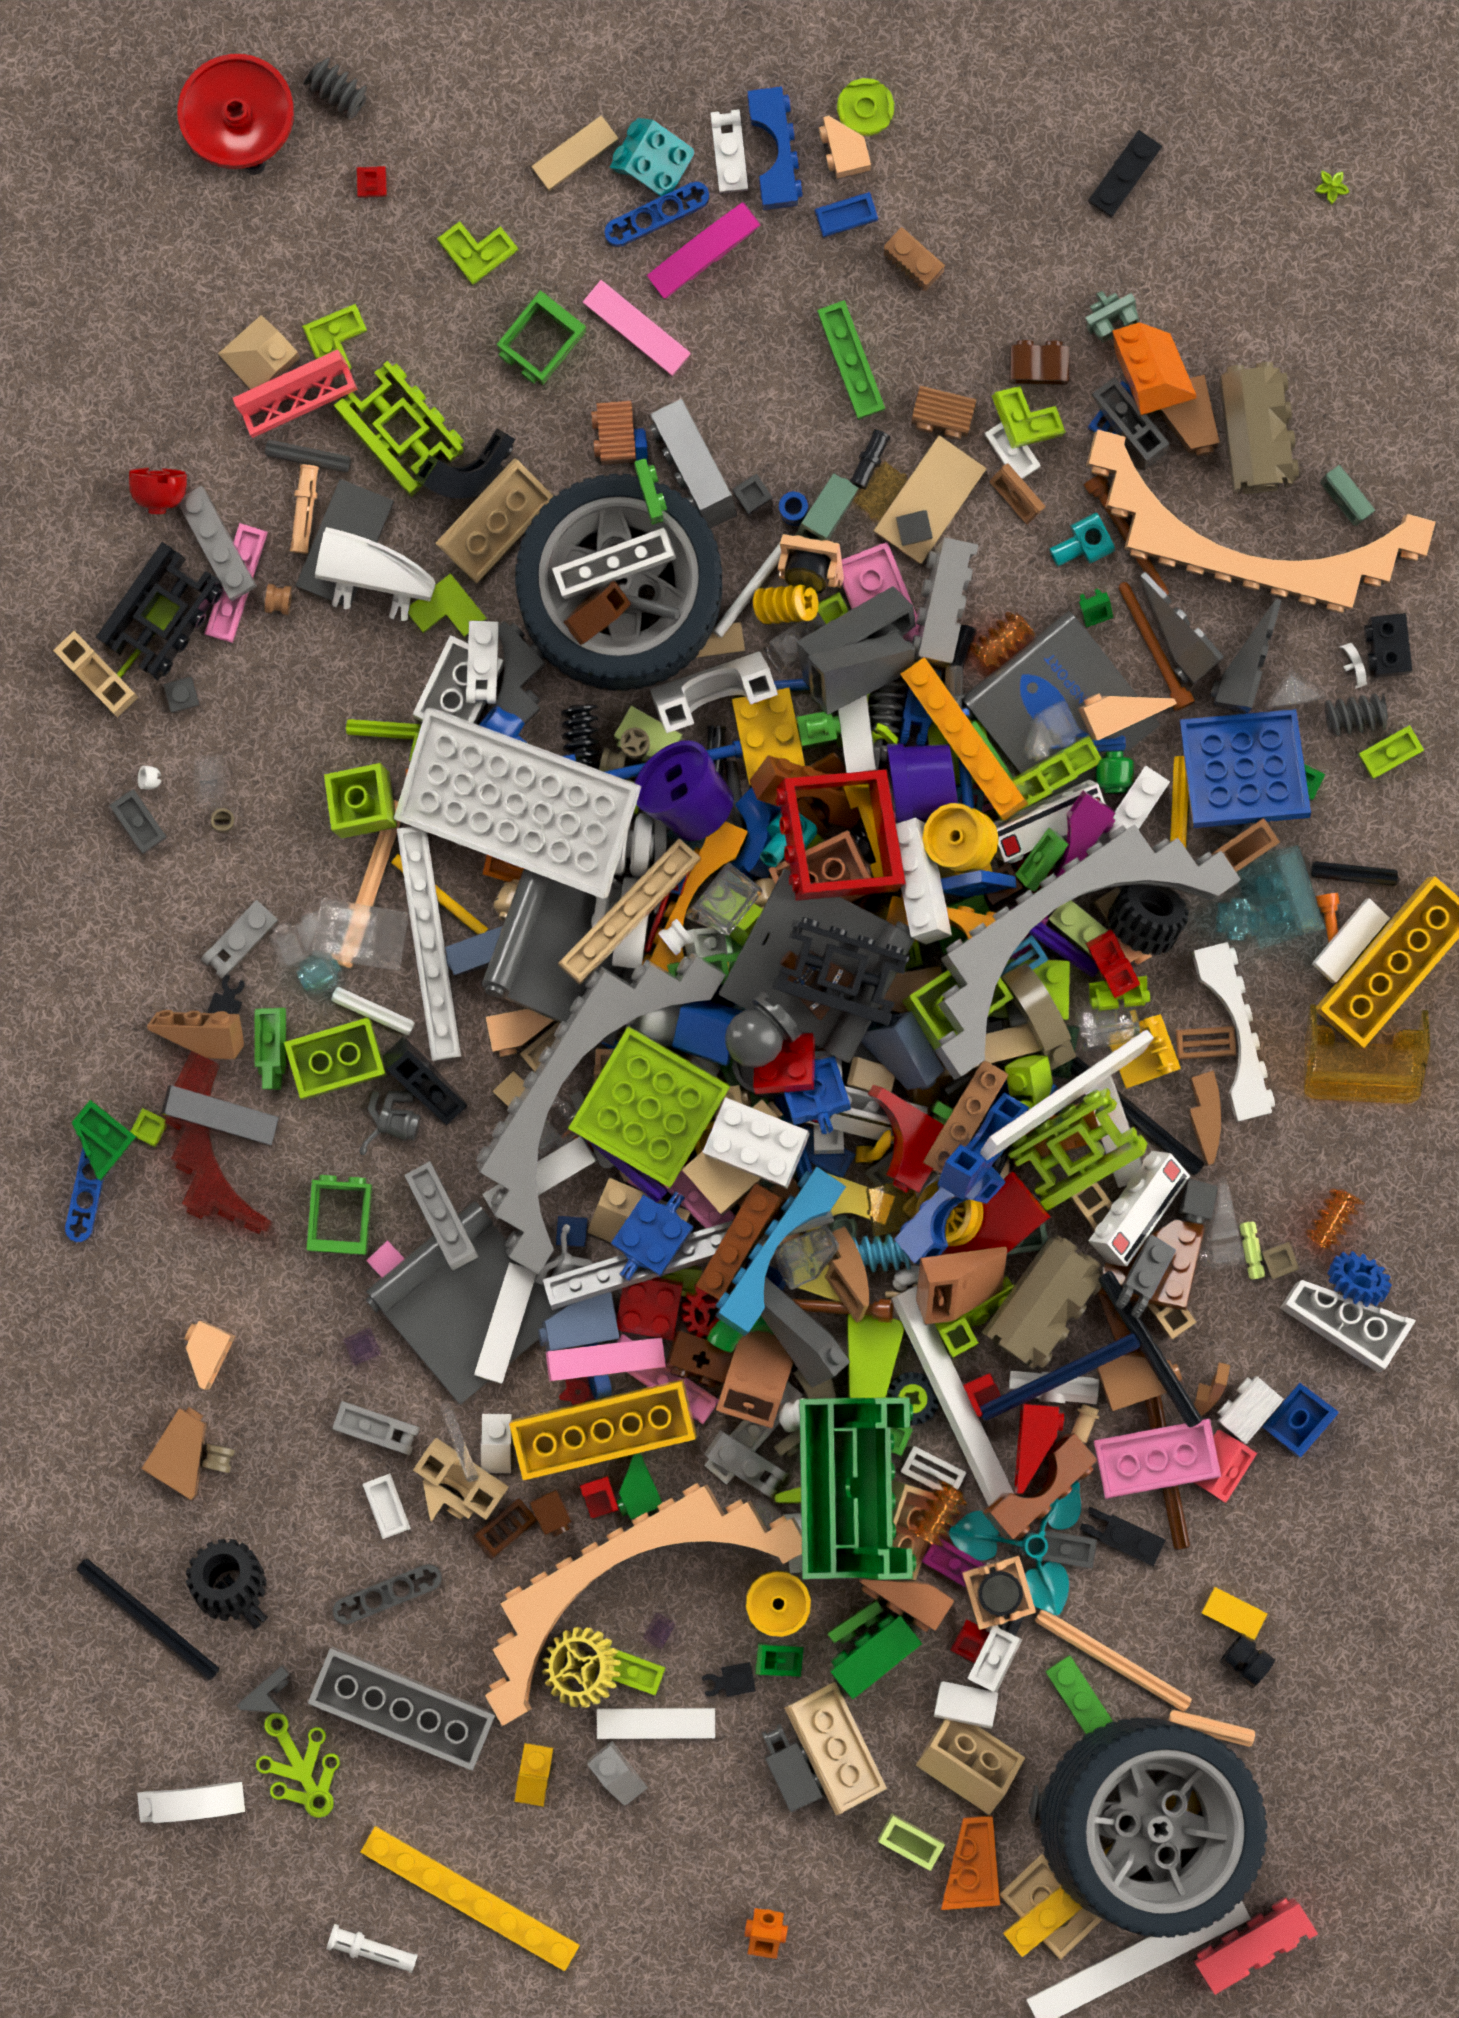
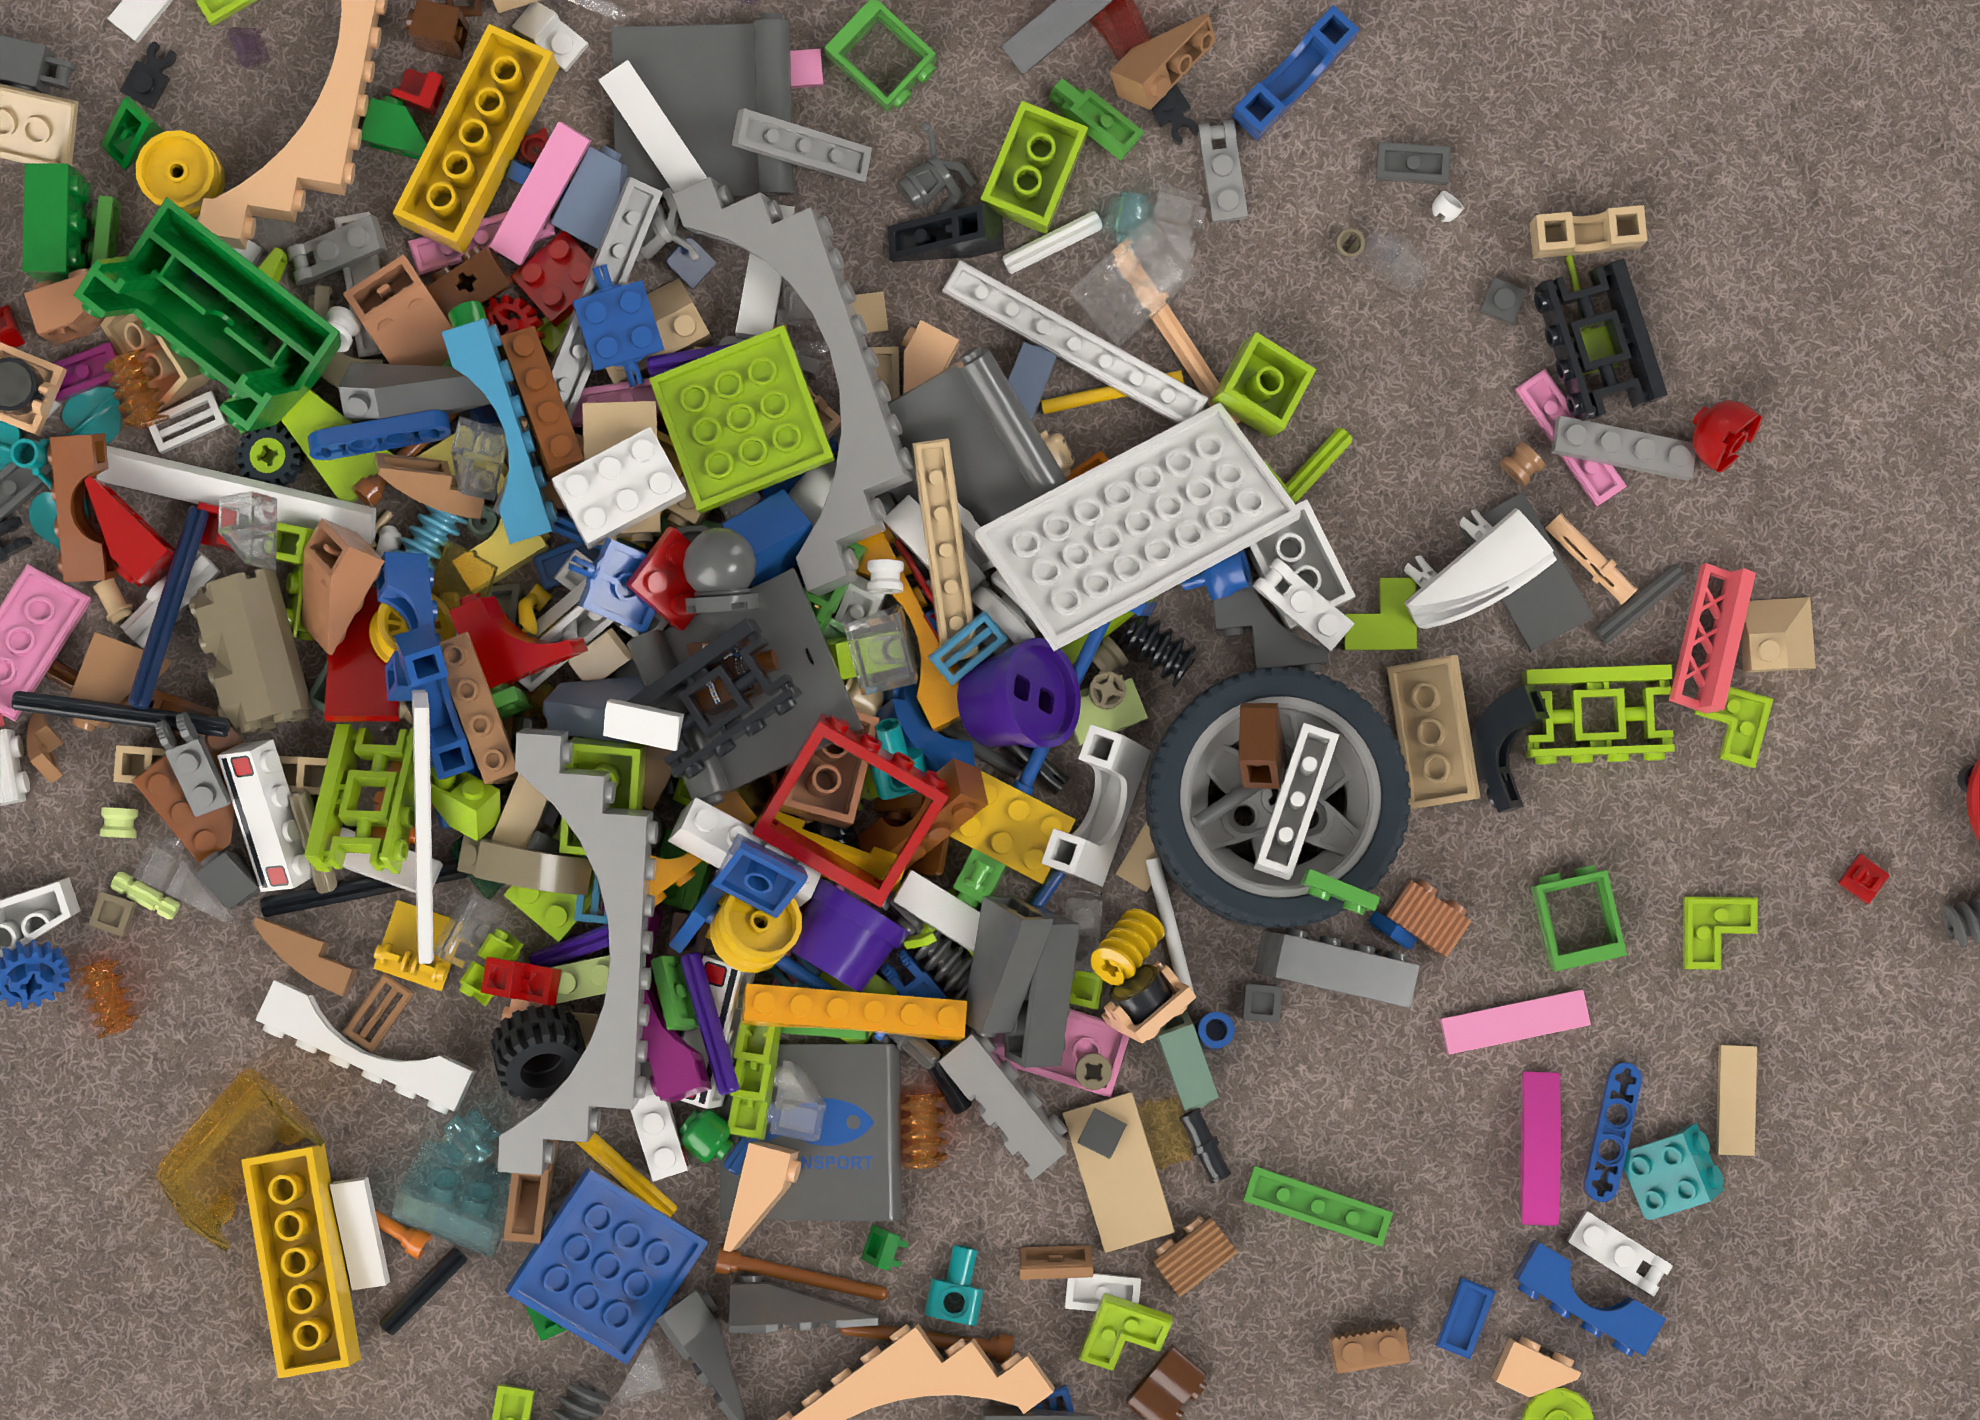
camera: 130 degrees right, 0 degrees up
none -> yellowish green wheel [99,807,138,839]
none -> clear slope [218,491,277,570]
none -> dark tan axle [288,789,337,894]
none -> blue beam [308,410,451,460]
none -> white slope [603,699,684,751]
none -> dark purple axle [680,952,739,1095]
none -> blue slope [711,833,808,918]
none -> dark azure tile [927,610,1008,686]
none -> dark tan wheel [1075,1053,1112,1090]
none -> blue arch [1232,5,1360,142]

